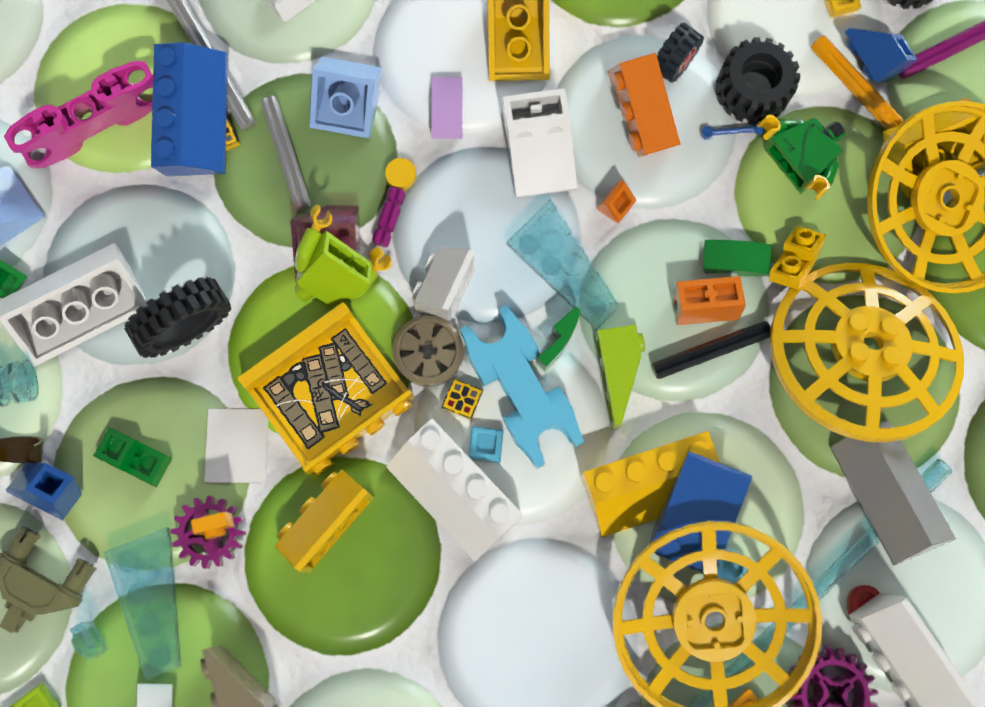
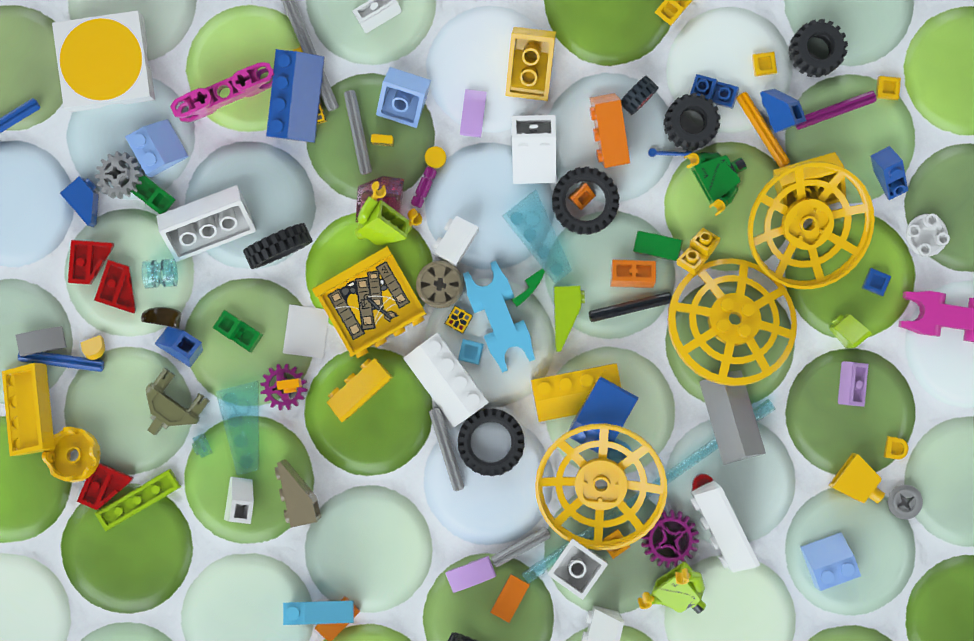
camera: 10 degrees right, 10 degrees up
none -> yellow tile [371,134,394,147]
none -> light grey axle [429,408,464,491]
none -> black tyre [458,408,525,476]
none -> black tyre [552,167,620,235]
none -> blue slope [690,74,739,109]

